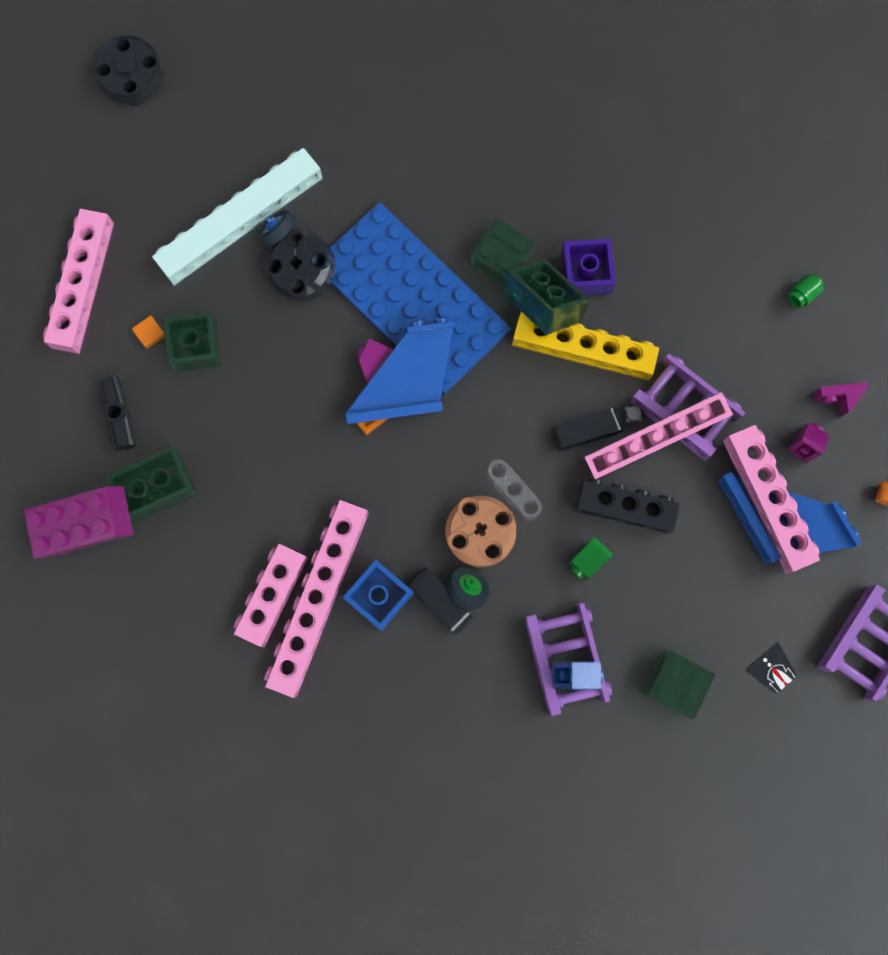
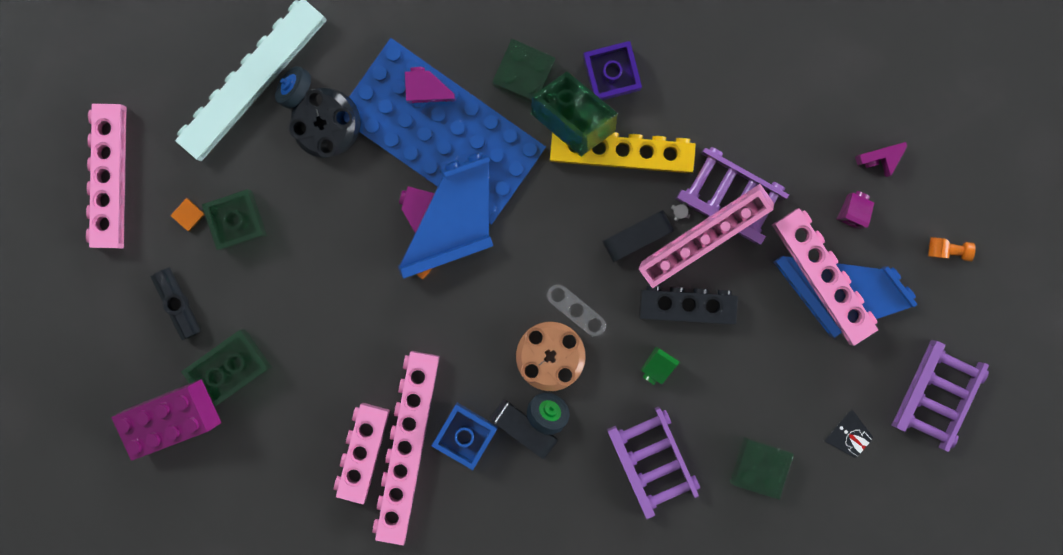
camera: 10 degrees left, 10 degrees up
brick [552,662,604,689] -> none
green brick [787,274,824,308] -> none
none -> magenta slope [405,67,456,103]

